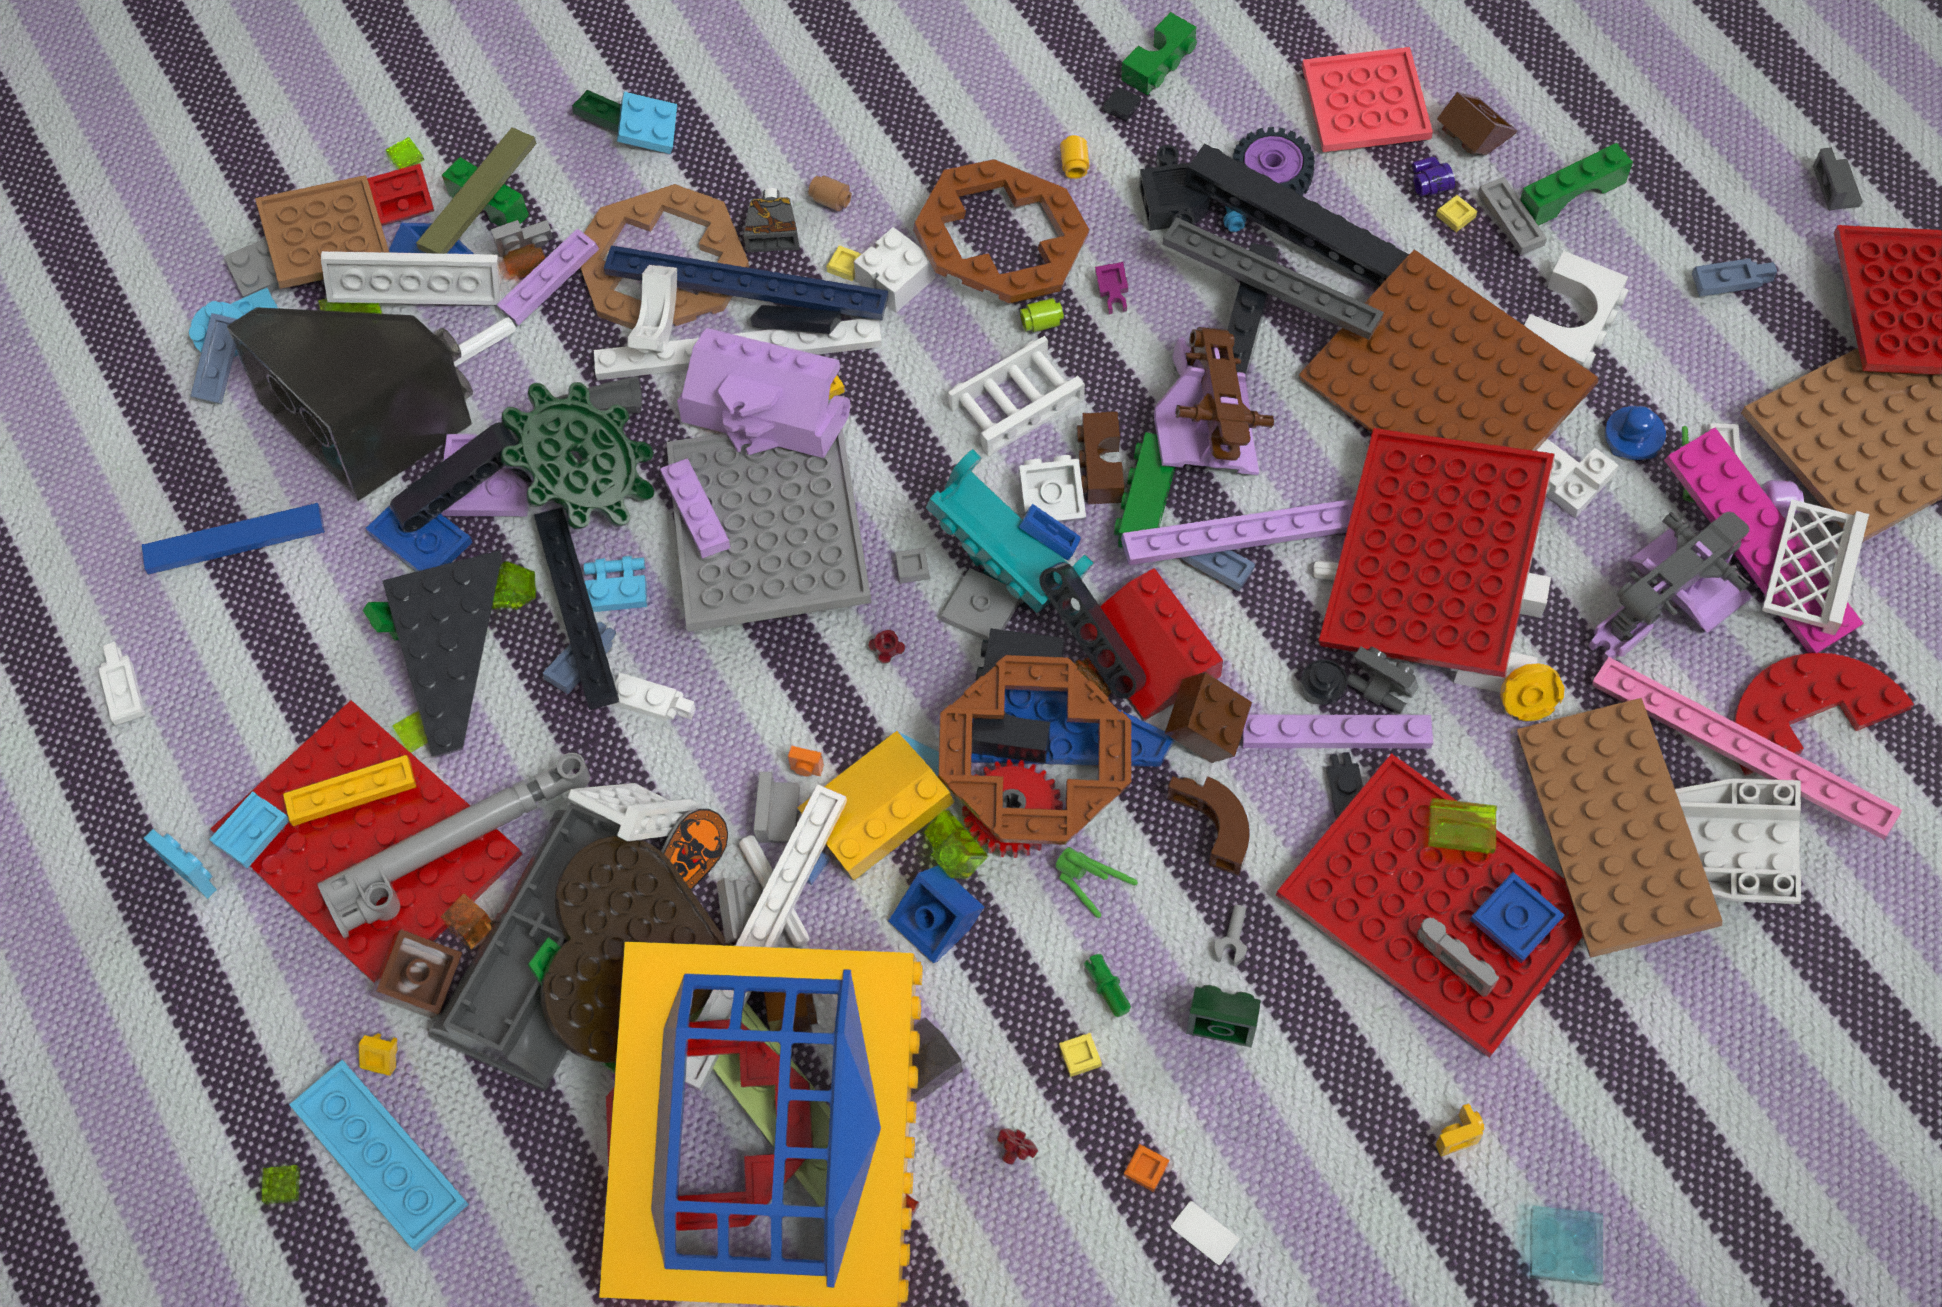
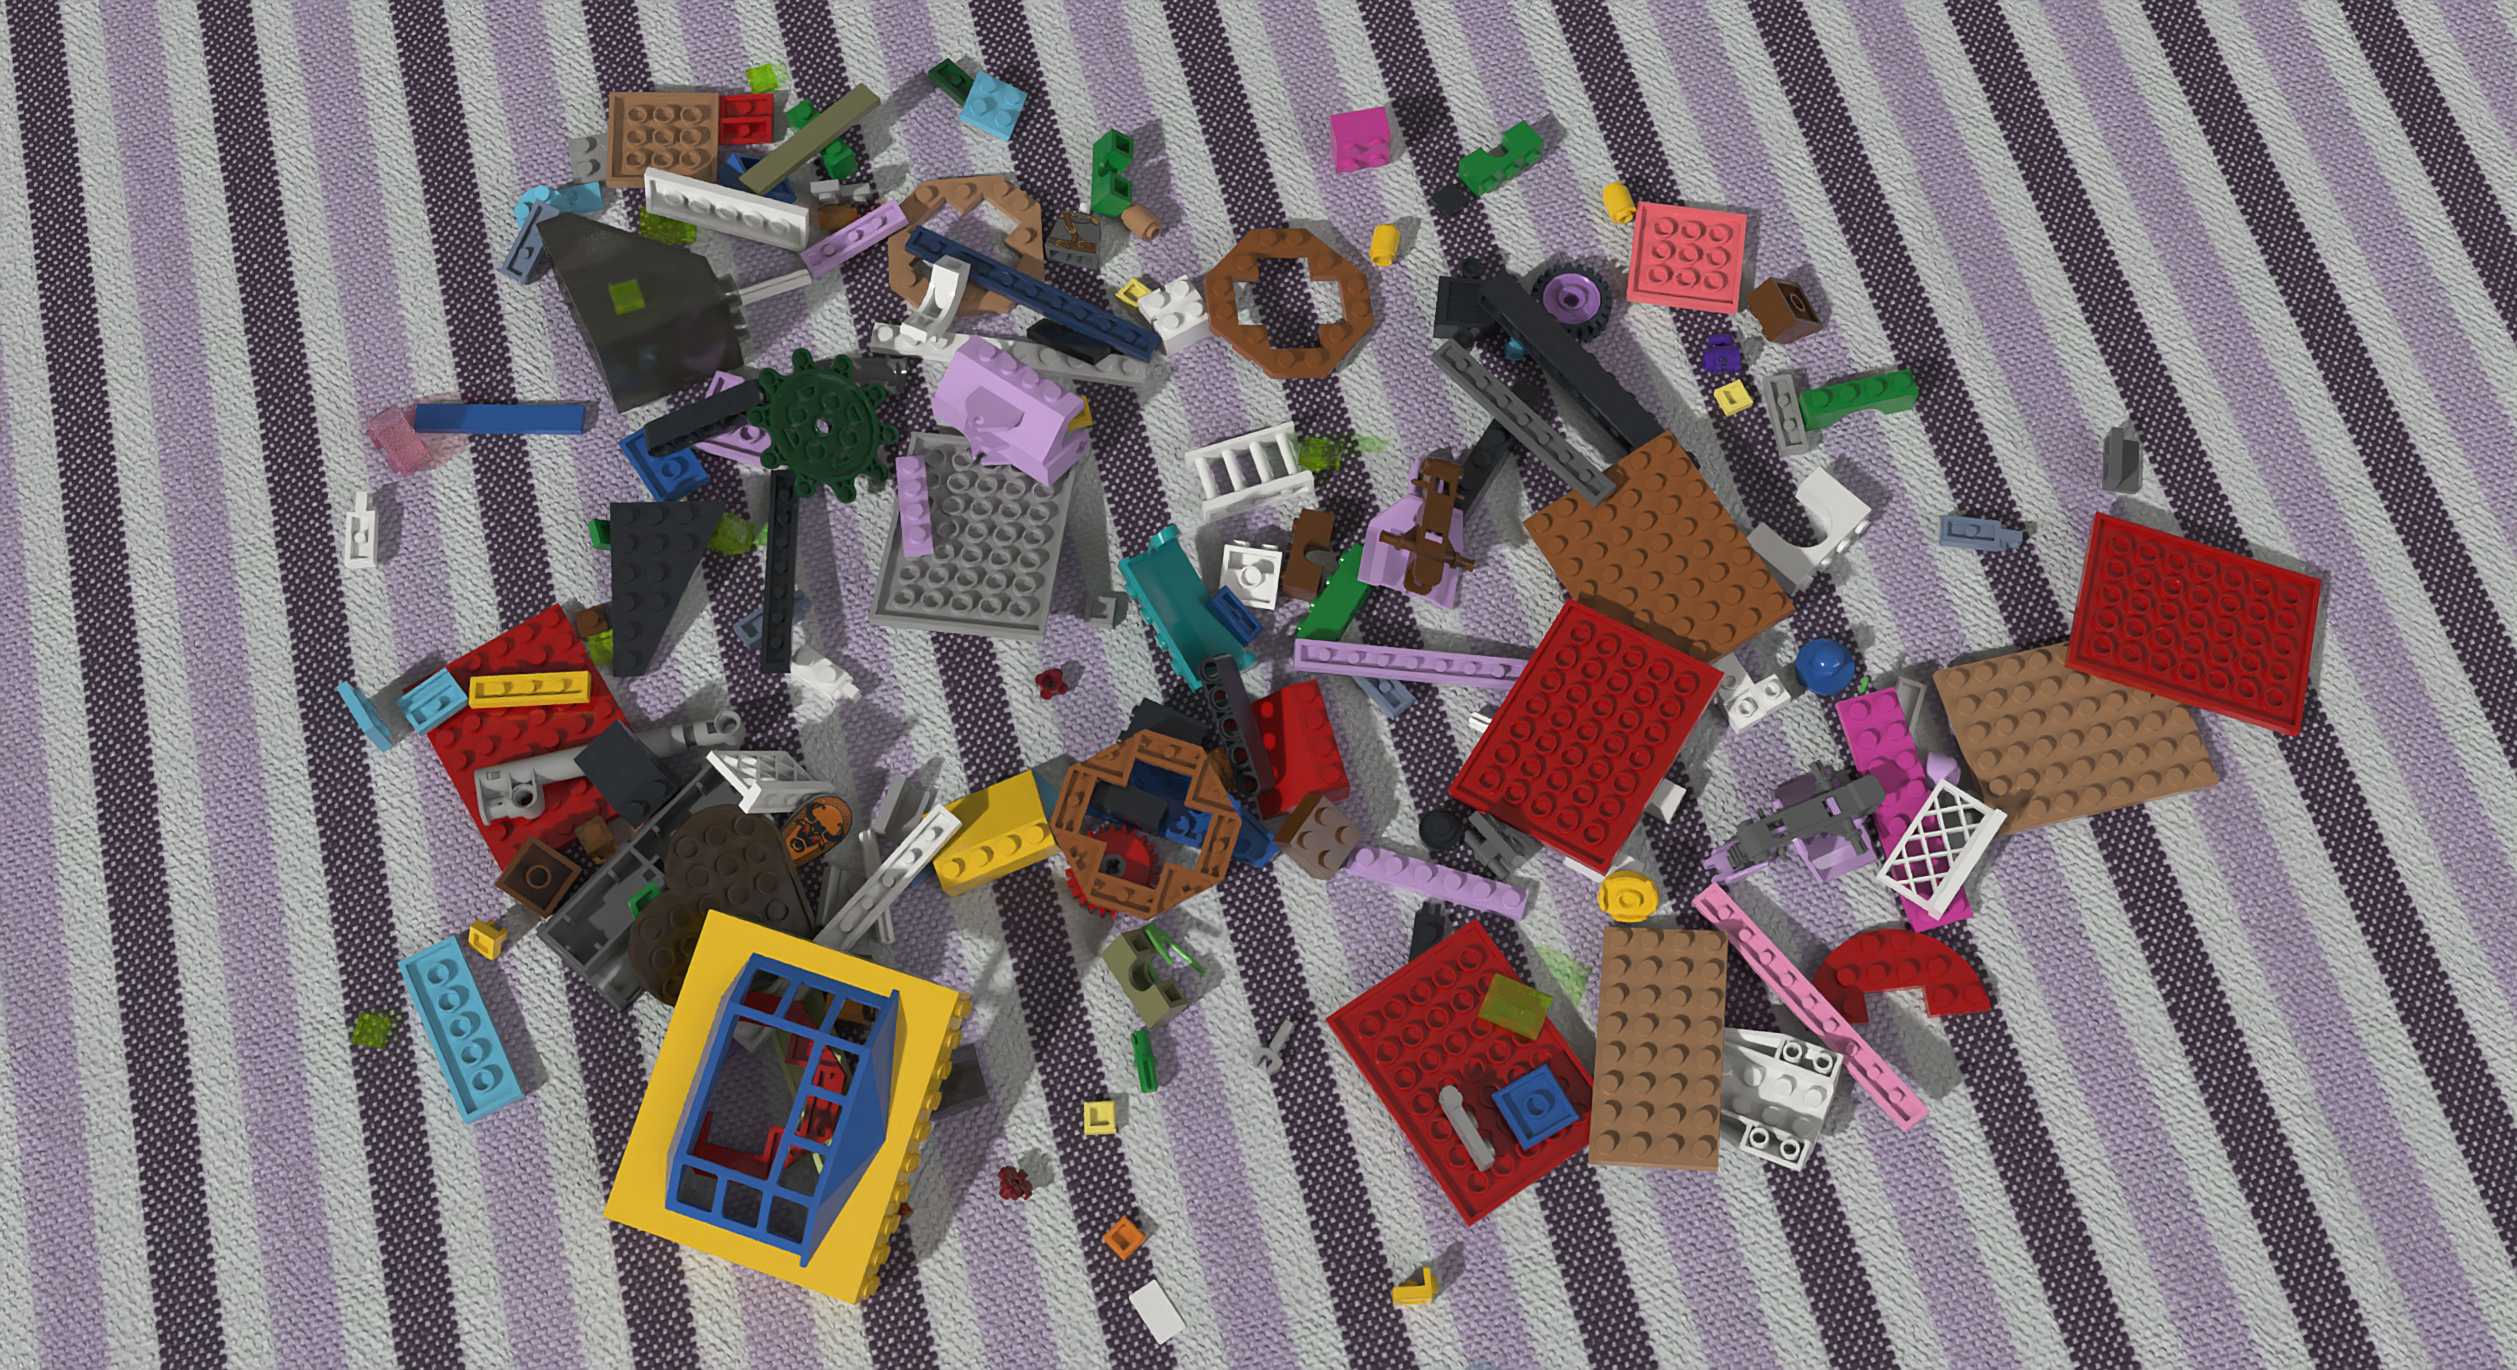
camera: 15 degrees right, 5 degrees up
medium azure plate [584,556,647,612] -> none
orange plate [788,746,824,777] -> none
blue slope [888,865,984,963] -> none
clear neon green arch [923,810,989,878] -> none
light grey plate [941,568,1022,640] -> none
lime brick [1020,298,1064,333] -> none
magenta plate [1095,262,1128,314] -> none
reddish brown arch [1167,776,1250,876] -> none
dark green slope [1186,985,1261,1048] -> none
none -> clear pink brick [366,404,434,478]
none -> black slope [573,718,682,830]
none -> reddish brown plate [574,605,611,642]
none -> clear neon green tile [608,279,645,315]
none -> green arch [1091,128,1134,220]
none -> olive arch [1100,928,1190,1029]
none -> clear neon green plate [1298,437,1345,471]
none -> dark pink brick [1330,106,1391,173]
none -> yellow brick [1602,182,1637,224]

